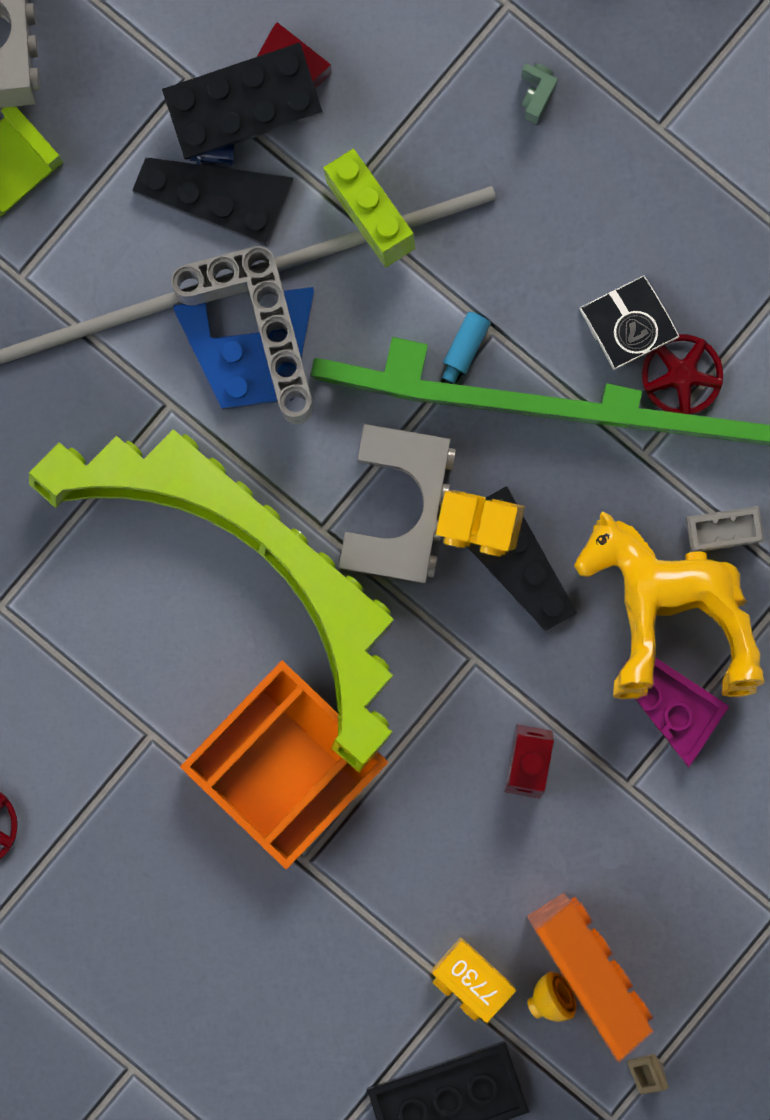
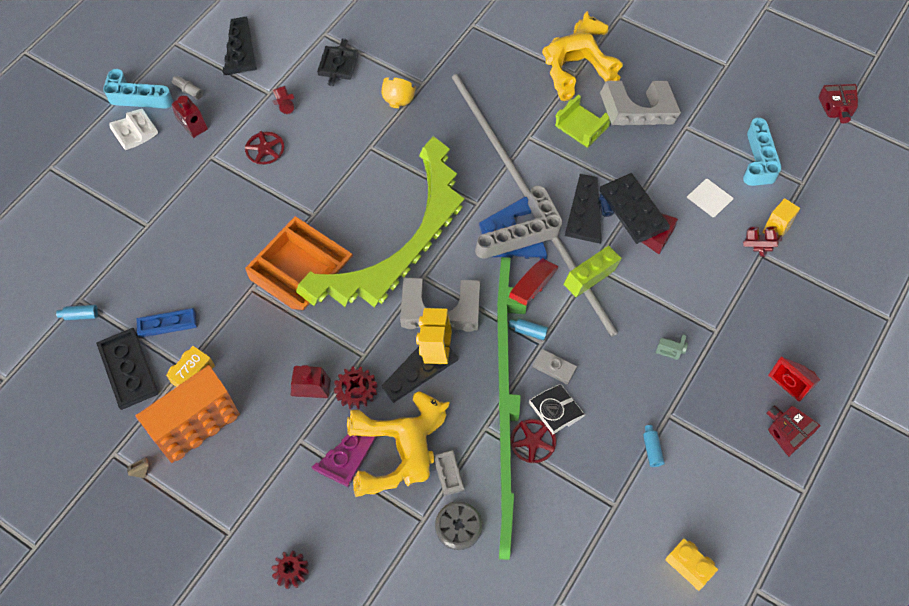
camera: 85 degrees right, 25 degrees down
none -> blue tile [136,308,197,338]
none -> dark red gear [334,366,378,409]
none -> red slope [509,258,559,306]
none -> light grey plate [533,349,577,385]
none -> dark azure cylinder [643,425,665,467]

